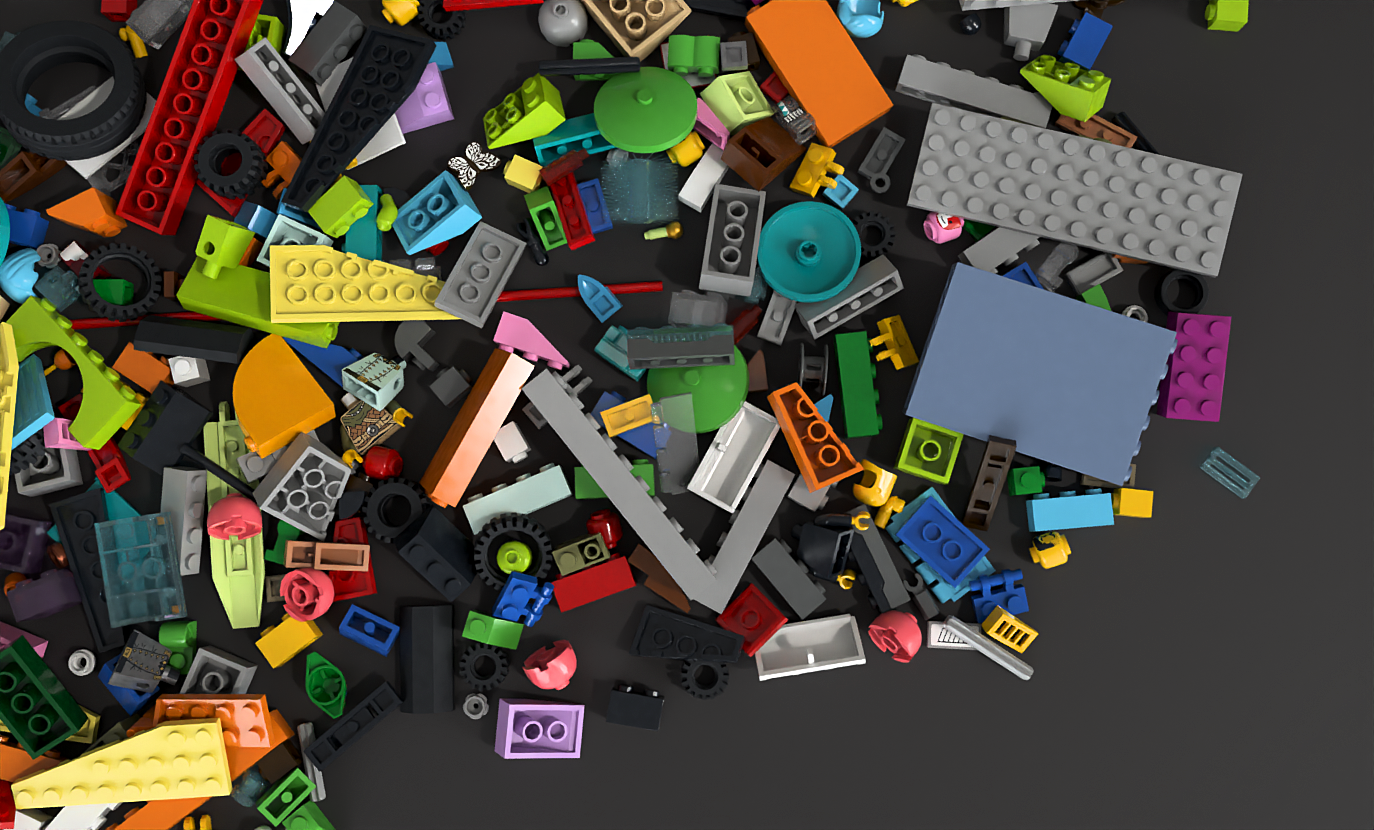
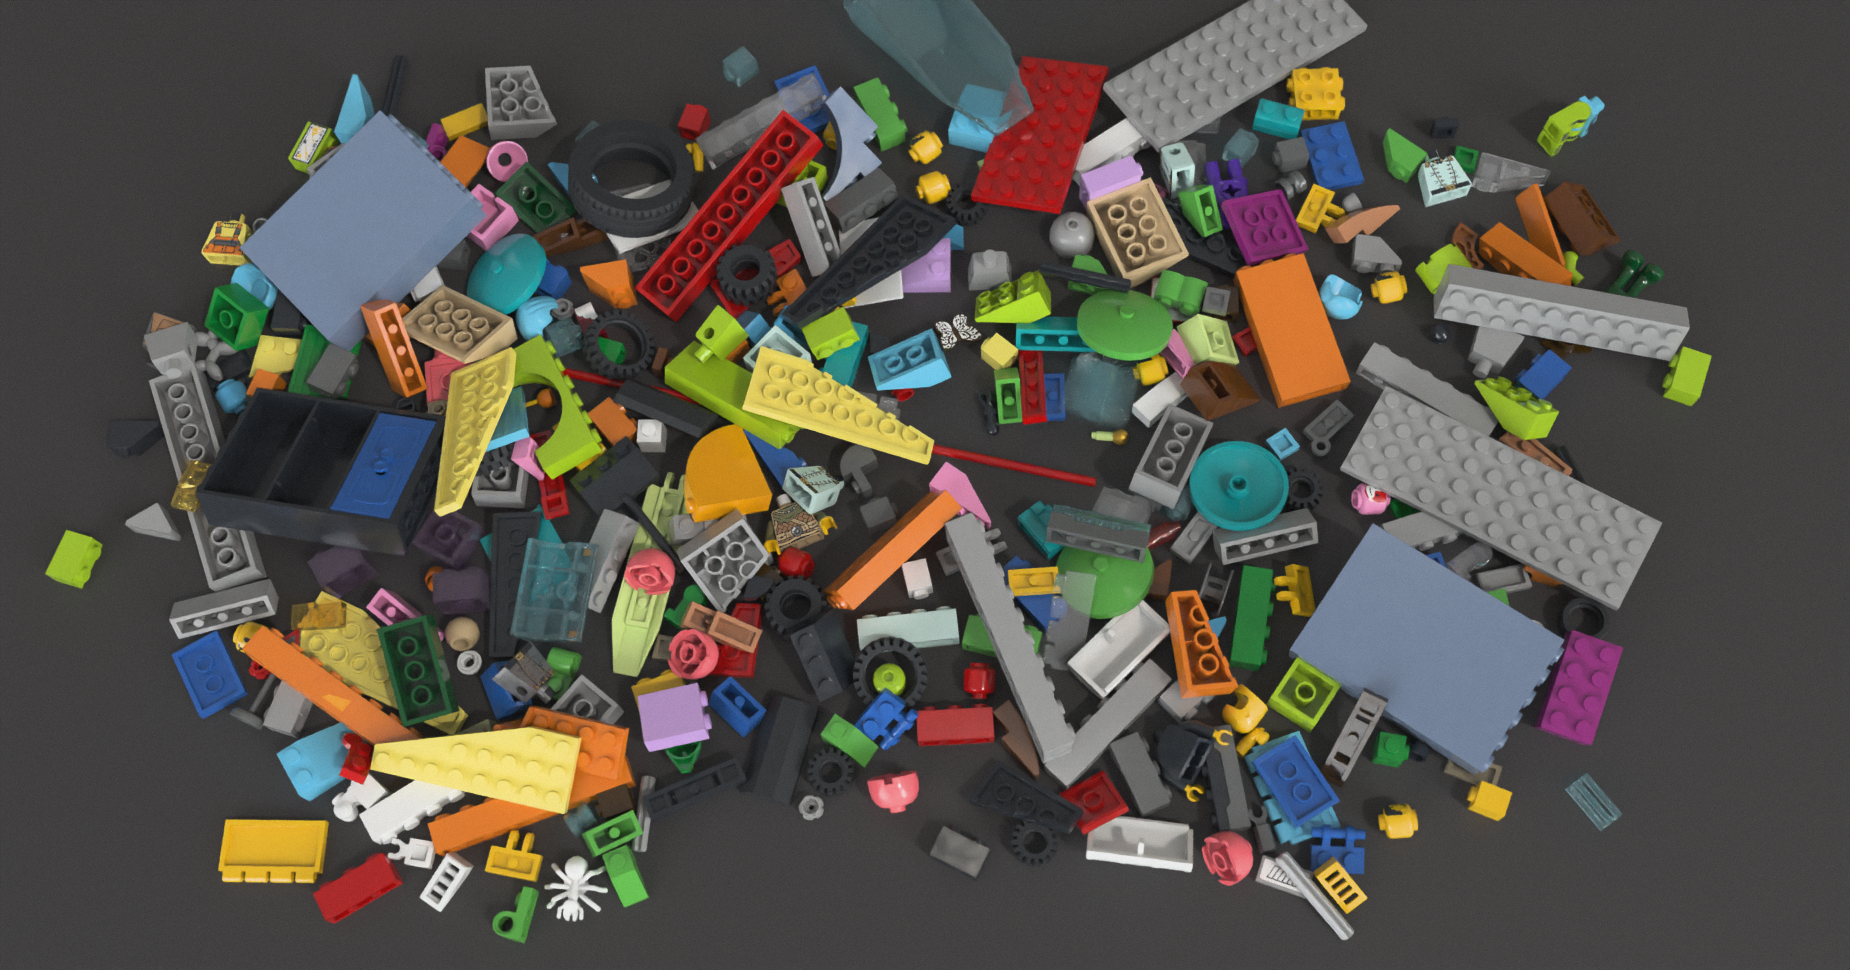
camera: 15 degrees right, 15 degrees down
copper tile [47,542,69,569] -> none
lime arm [376,194,398,231] -> none
light grey plate [434,221,526,328] -> none
lavender slope [495,698,585,759] -> none
clear red cylinder [538,148,589,187] -> none
olive slope [552,532,611,576] -> none
dark azure plate [578,274,623,323] -> none
clear leg [772,95,817,146] -> none
yellow hinge [790,143,845,198] -> none
medium azure brick [1026,489,1114,532] -> none
none -> tan piece [445,616,480,651]
none -> lavender brick [637,683,712,752]
none -> light grey torso [968,250,1012,290]

